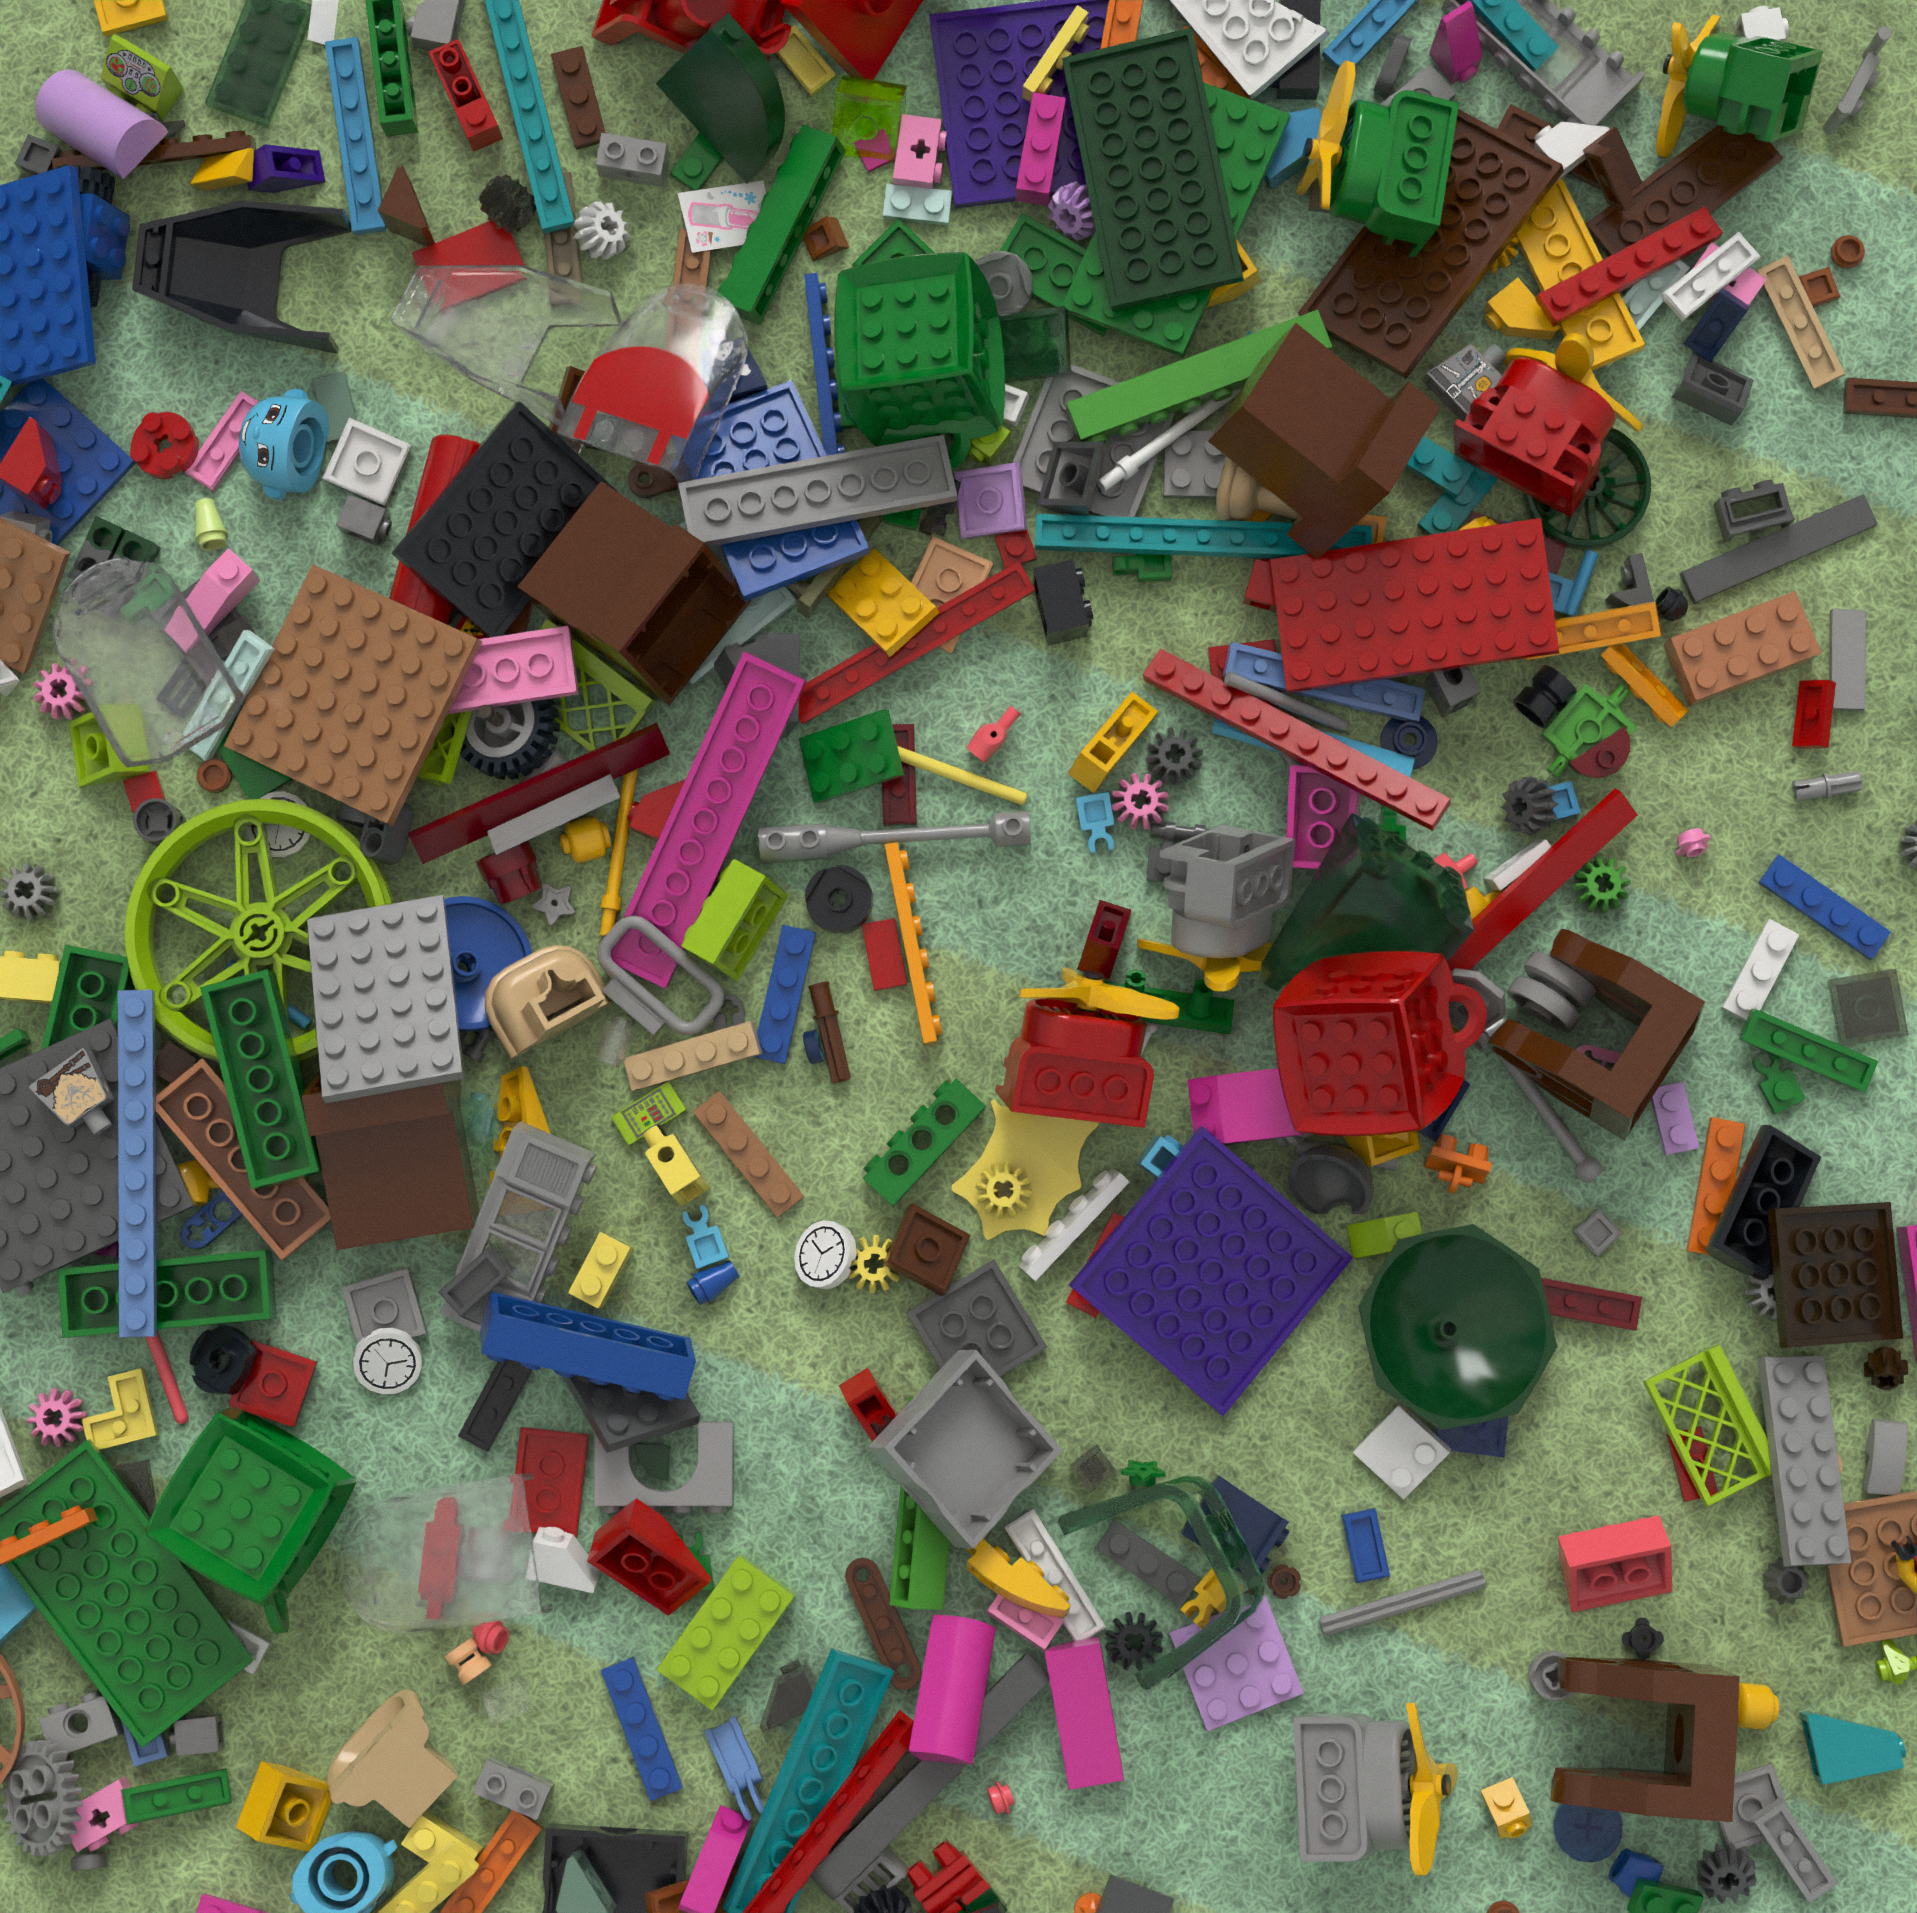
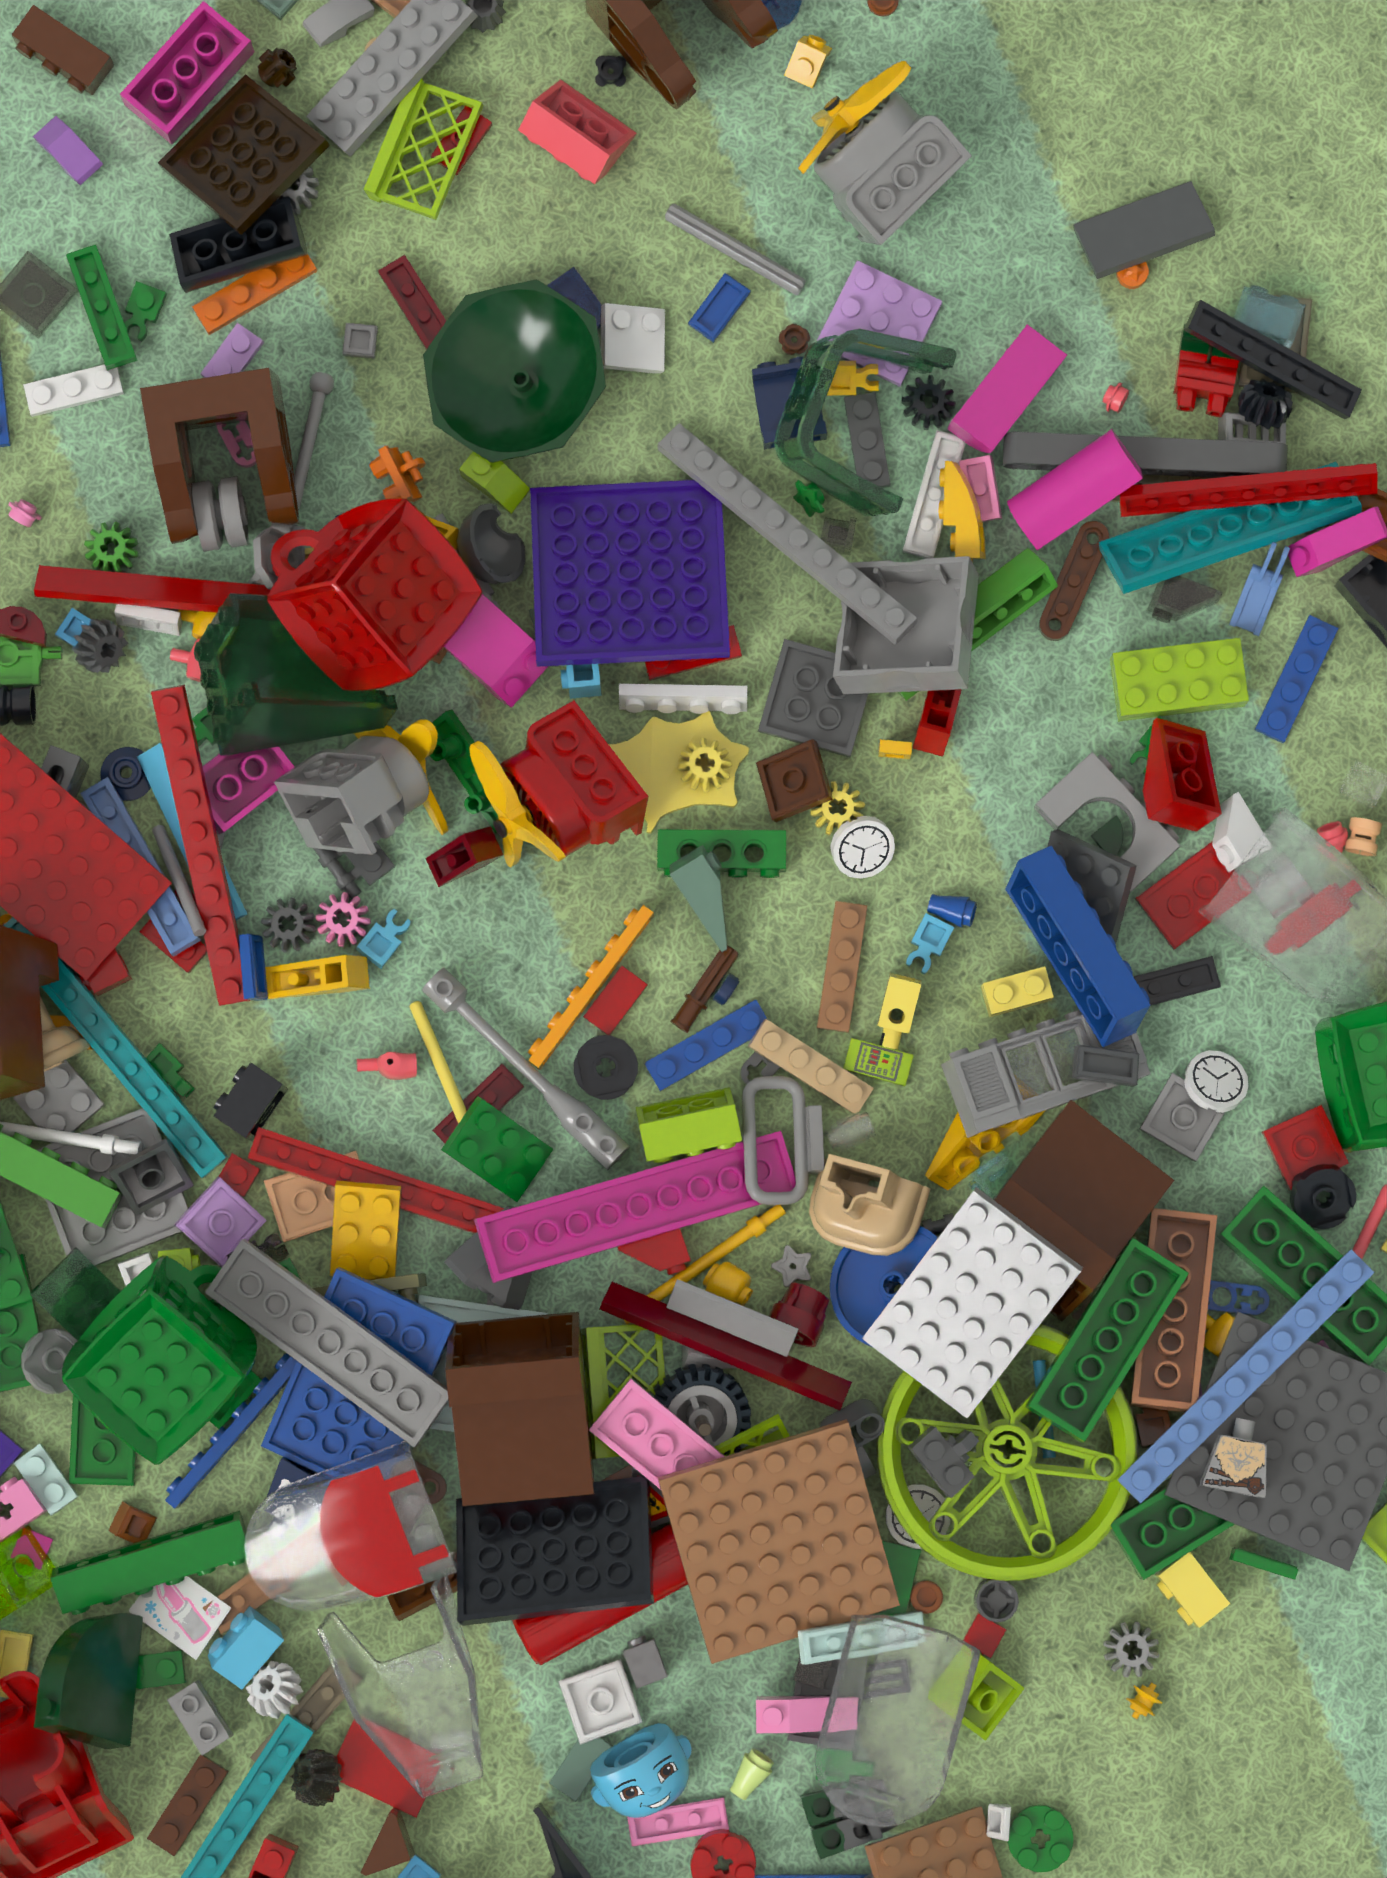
camera: 130 degrees left, 0 degrees up
bright pink gear [33,663,92,720] -> none
light grey wheel [1528,1650,1574,1701] -> none
none -> medium azure brick [207,1606,284,1690]
none -> blue tile [238,934,268,1001]
none -> light grey plate [658,423,917,645]
none -> sand green slope [670,845,727,952]
none -> yellow tile [878,739,912,759]
none -> dark grey hinge [908,1426,979,1498]

